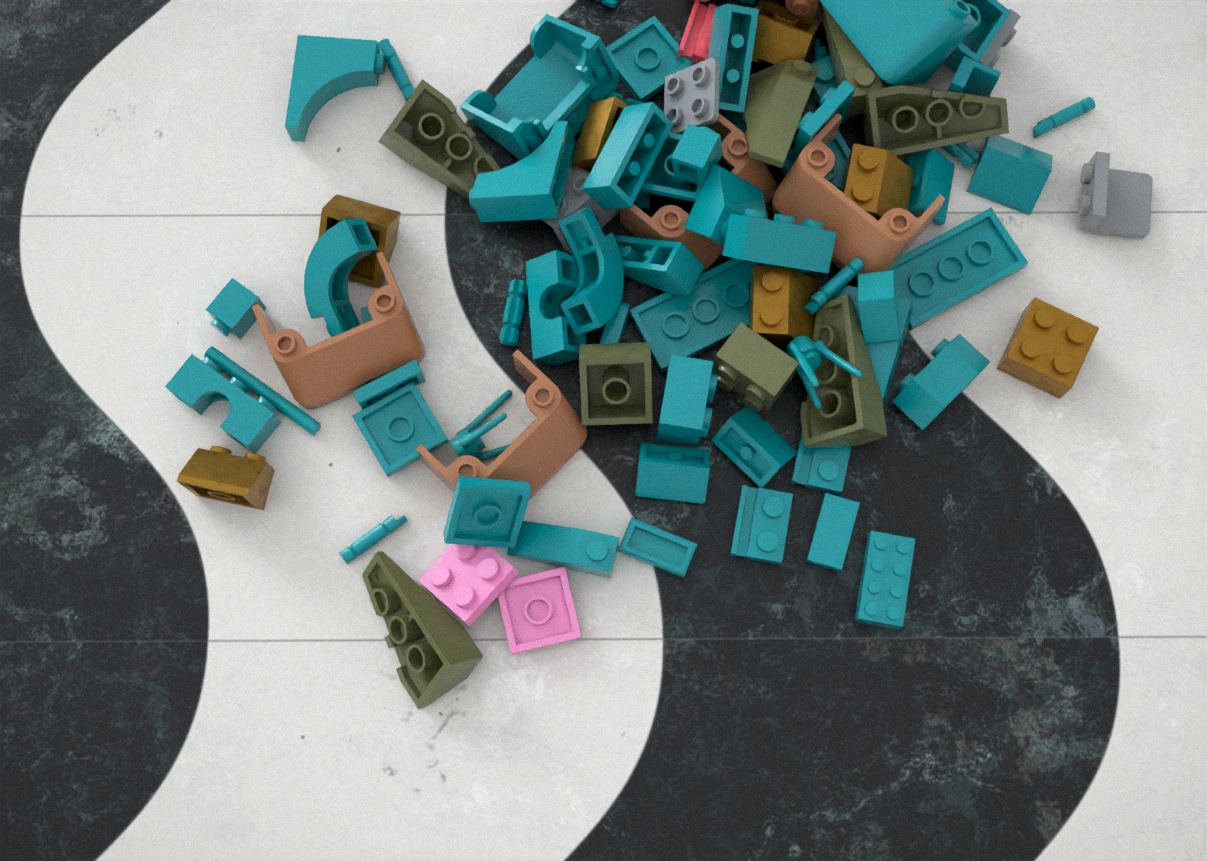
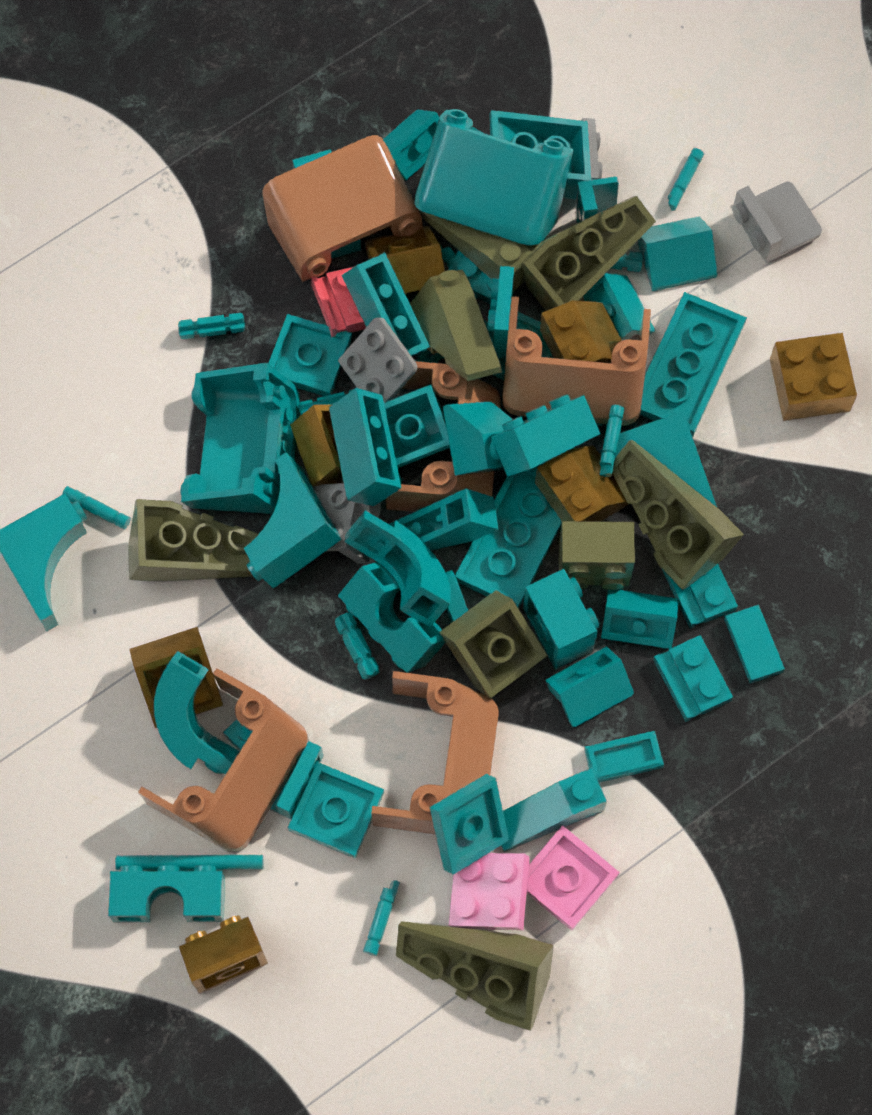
camera: 35 degrees left, 5 degrees down
teal brick [205,278,266,340] -> none
teal plant [449,390,512,462] -> none
teal brick [671,124,723,186] -> none
teal plant [786,335,862,409] -> none
teal piece [854,531,915,630] -> none
teal slope [858,270,900,344] -> none
teal brick [892,334,990,430] -> none

